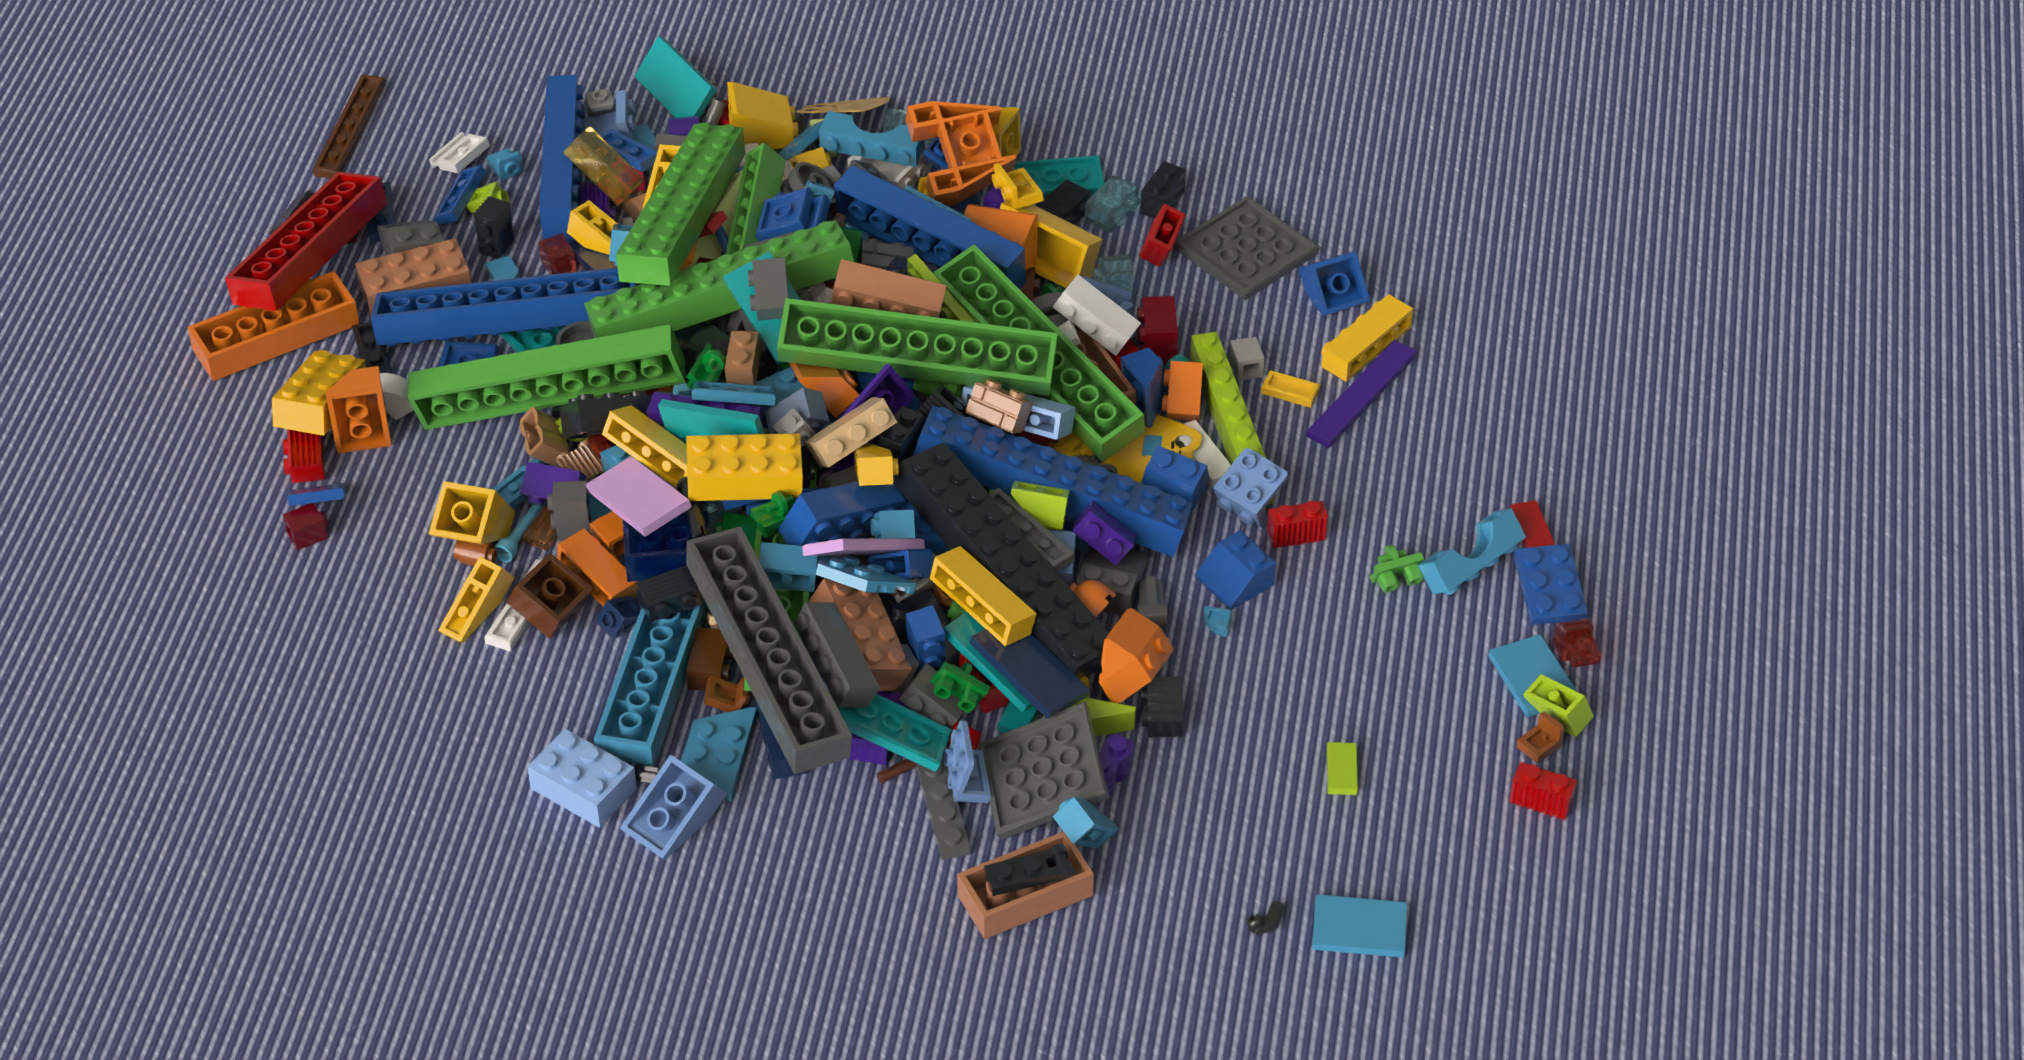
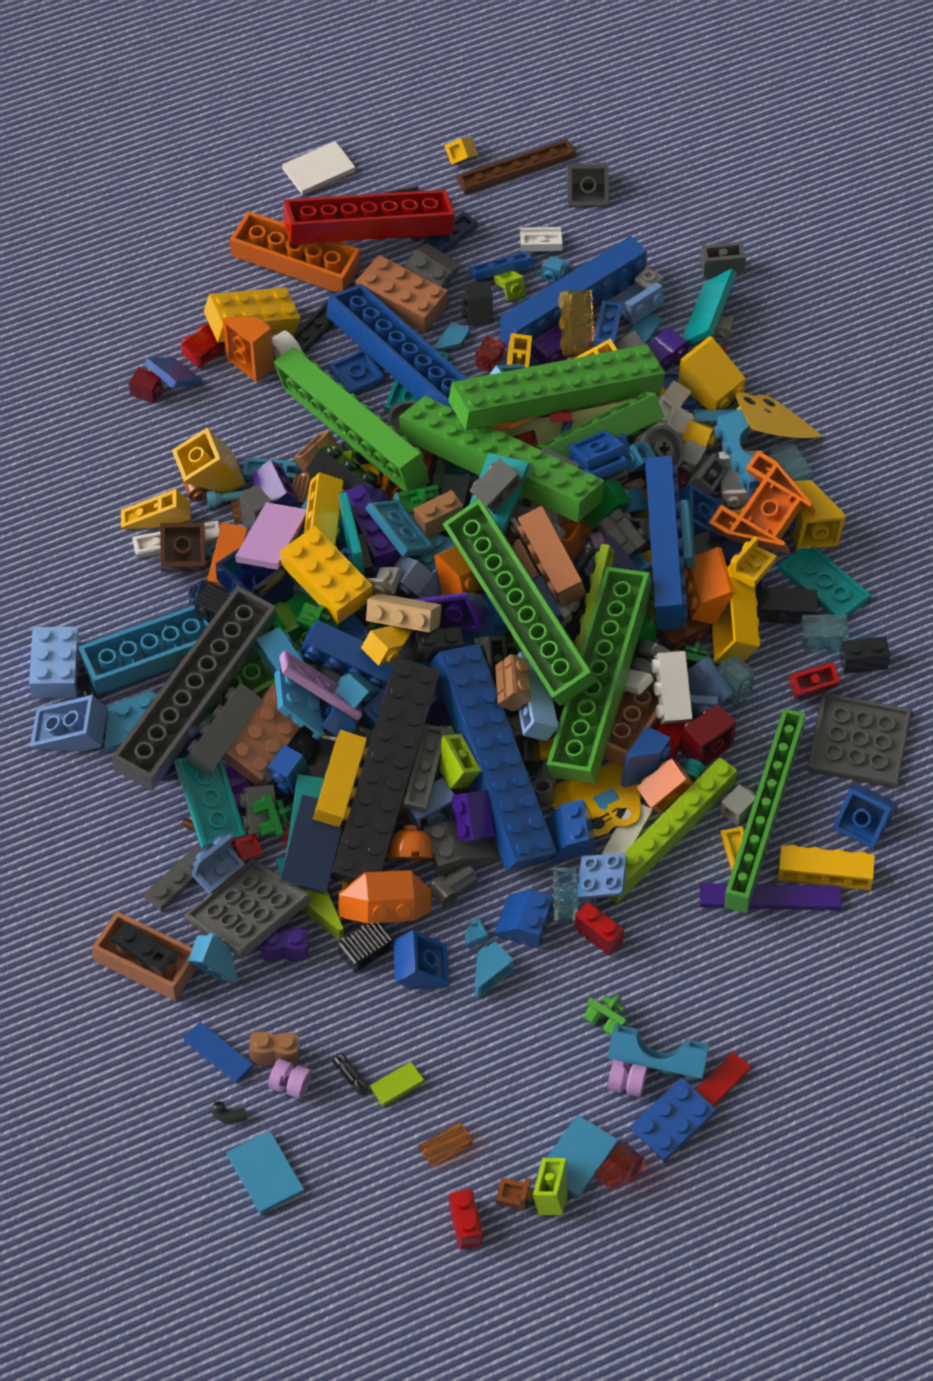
camera: 55 degrees right, 10 degrees up
none -> blue tile [184,1022,253,1084]
none -> medium nougat brick [249,1031,300,1067]
none -> lavender wheel [268,1058,312,1099]
none -> white tile [282,141,355,195]
none -> black axle [333,1053,368,1095]
none -> blue slope [393,930,449,990]
none -> clear orange tile [418,1122,473,1168]
none -> yellow panel [444,136,478,165]
none -> dark azure slope [475,941,514,999]
none -> clear light blue brick [553,867,578,923]
none -> dark grey slope [567,163,609,206]
none -> lavender wheel [607,1059,647,1097]
none -> dark grey brick [700,242,746,278]
none -> bright green brick [724,708,806,913]

